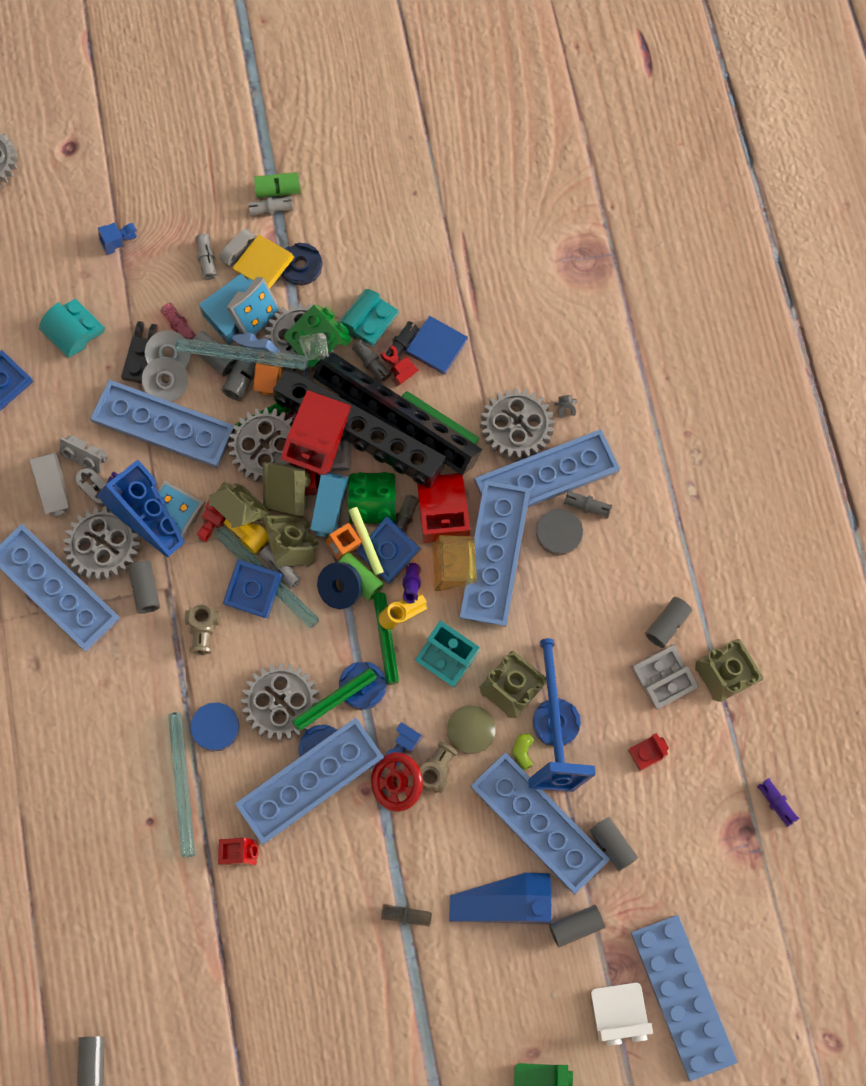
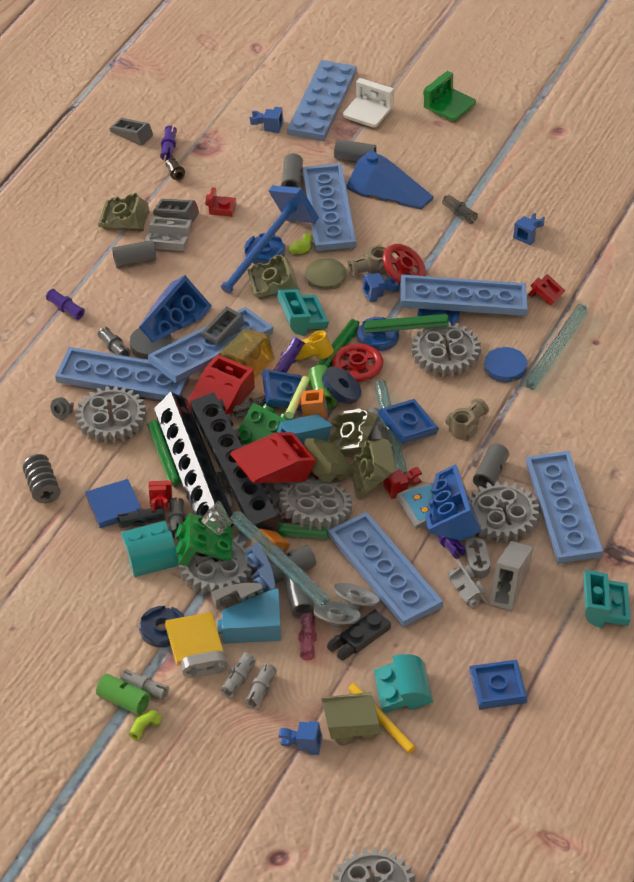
camera: 140 degrees left, 25 degrees down
none -> dark grey piece [22,454,61,503]
none -> dark purple pin [46,289,85,320]
none -> dark grey slope [109,118,153,145]
none -> lime arm [129,710,162,740]
none -> blue wedge [139,275,212,343]
none -> dark grey slope [153,199,199,223]
none -> dark brown pin [165,158,185,180]
none -> dark grey slope [200,306,244,345]
none -> light grey pin [245,663,277,709]
none -> blue piece [249,107,284,133]
none -> olive slope [321,692,382,746]
none -> red plate [332,343,384,382]
none -> yellow bar [348,683,416,754]
none -> blue piece [513,213,545,245]

